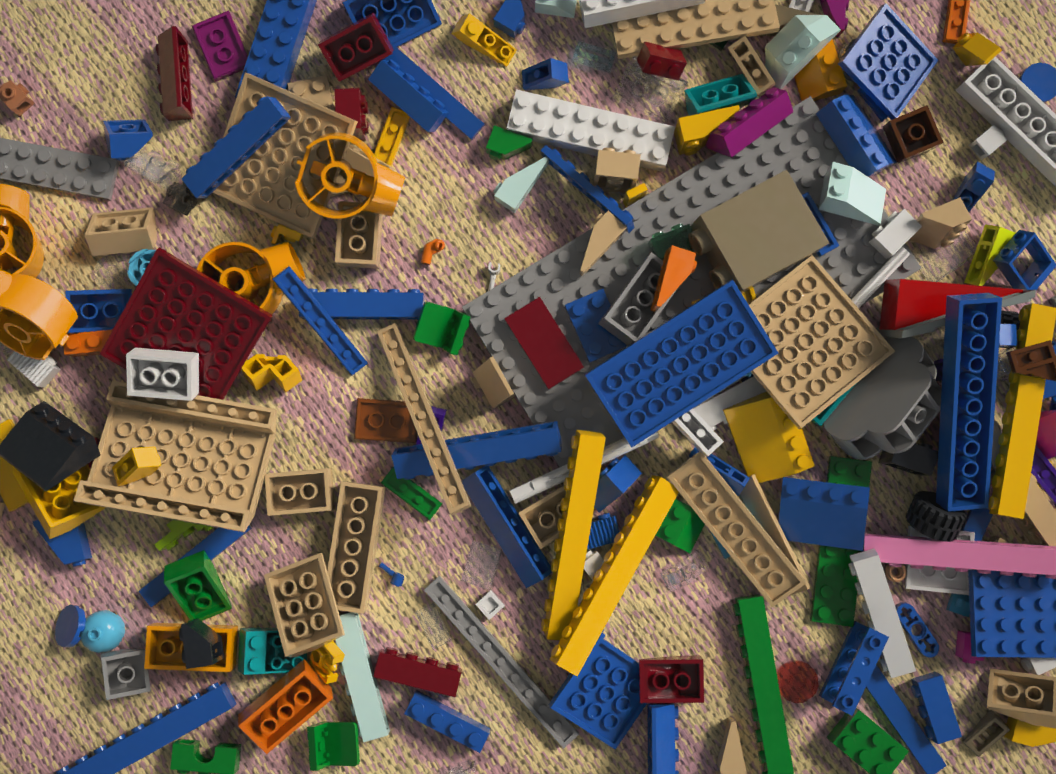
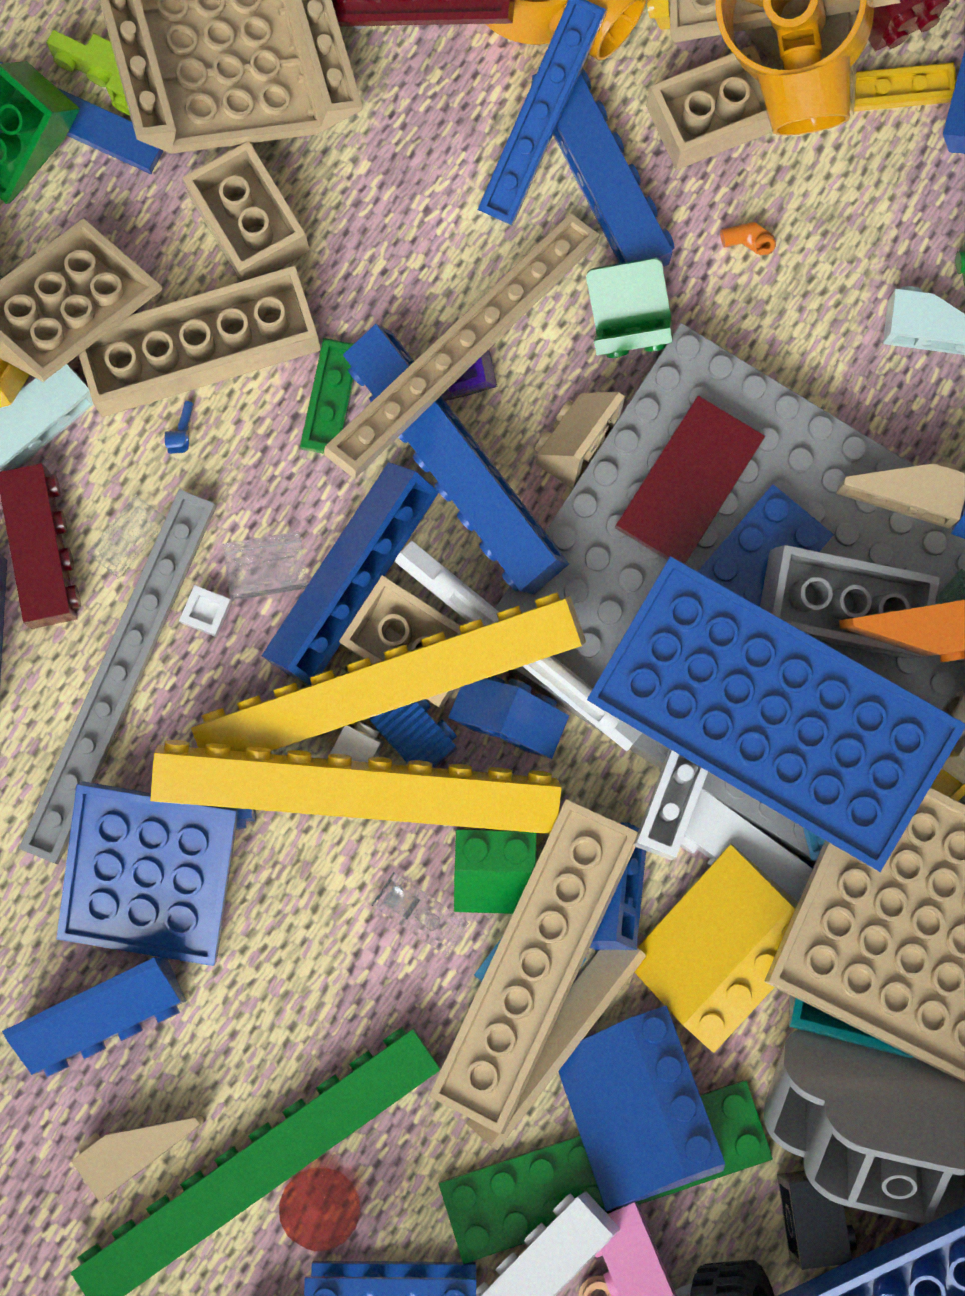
camera: 65 degrees right, 5 degrees down
yellow brick [241,354,302,392] -> none
dark orange tile [354,398,417,443] -> none
white hand [488,262,500,291] -> none
dark red slope [639,655,704,703] -> none

